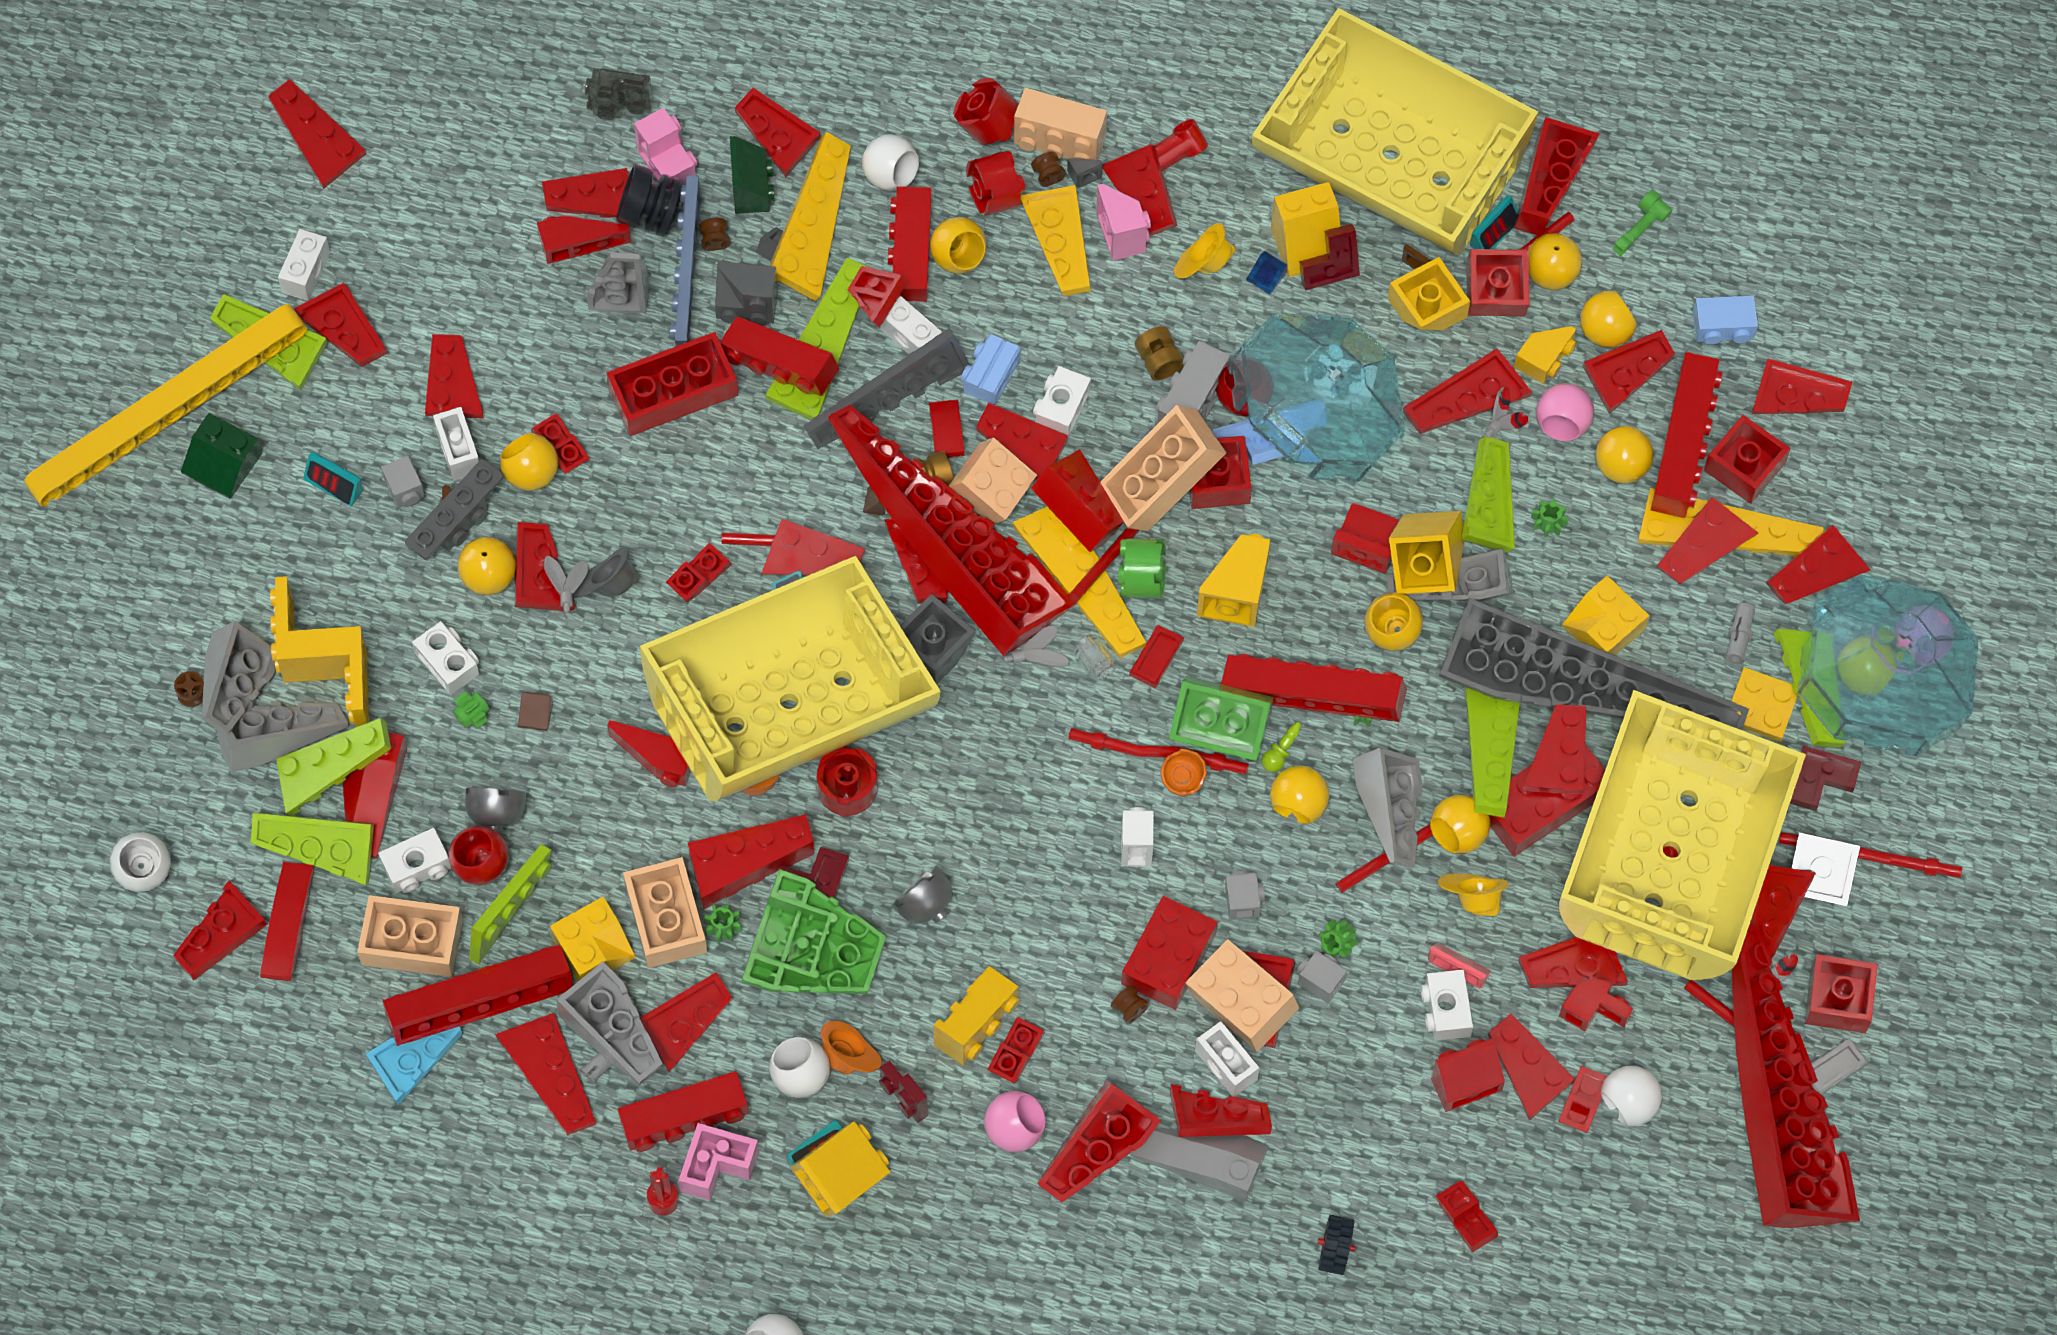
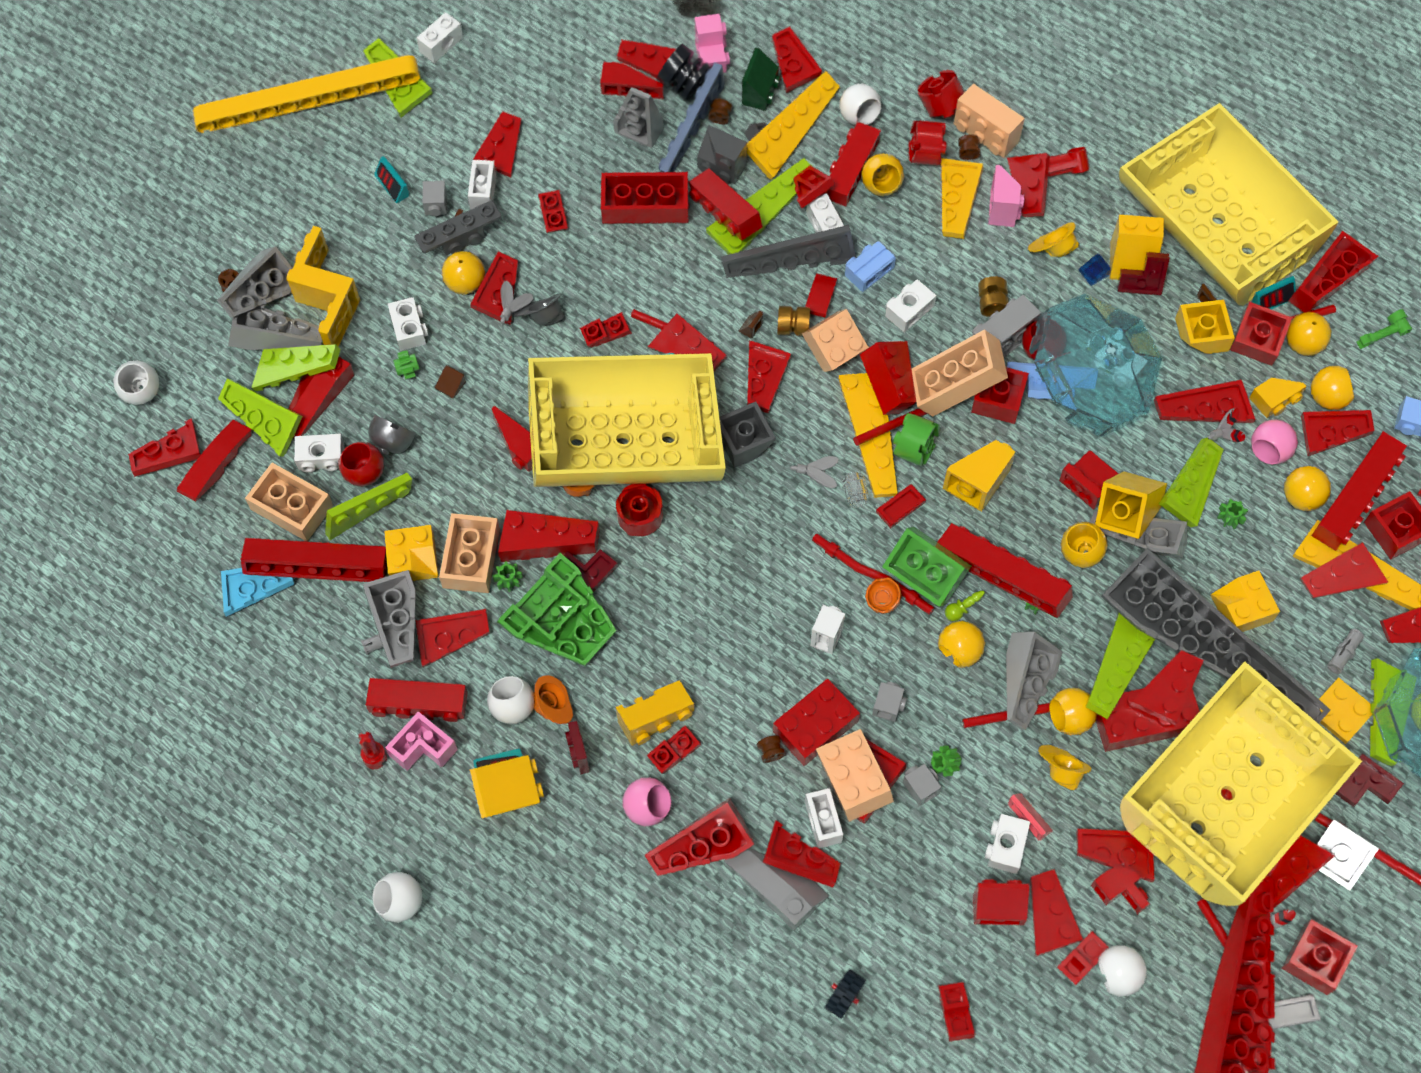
camera: 25 degrees right, 0 degrees up
dark green slope [181,413,263,499] -> none
red wing [294,282,387,367] -> none
red wing [495,1013,596,1136] -> none
yellow helmet [500,433,558,491] -> none
red wedge [828,405,1076,656] -> none
flat silver cylinder [891,865,952,924] -> none
red wing [976,402,1068,481] -> none
dark grey slope [1067,158,1103,188] -> none

